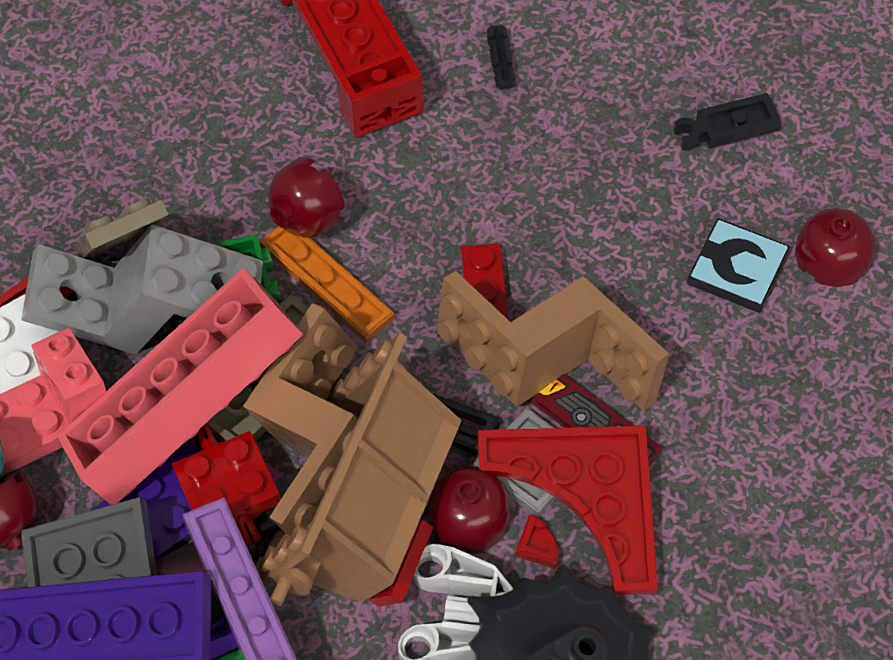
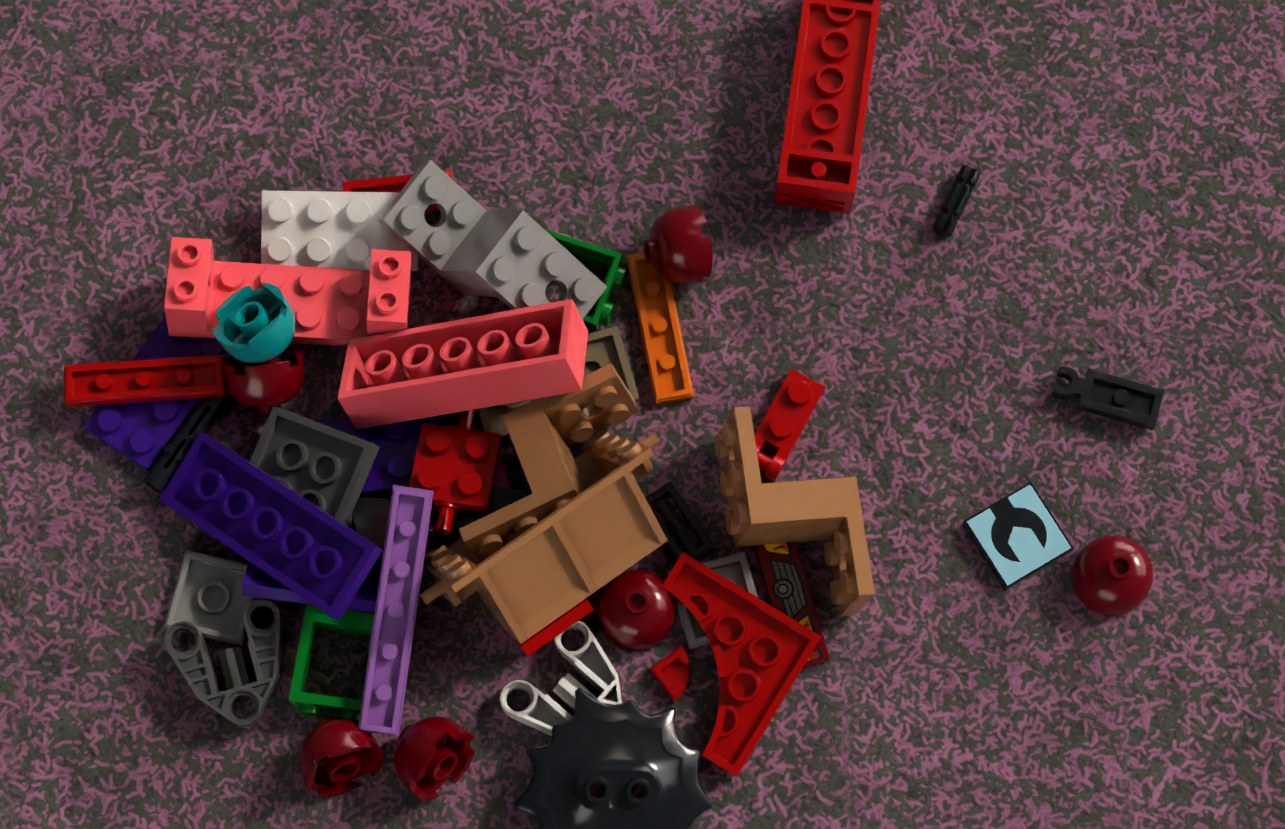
camera: 30 degrees right, 15 degrees up
dark tan plate [75,198,169,259] -> none

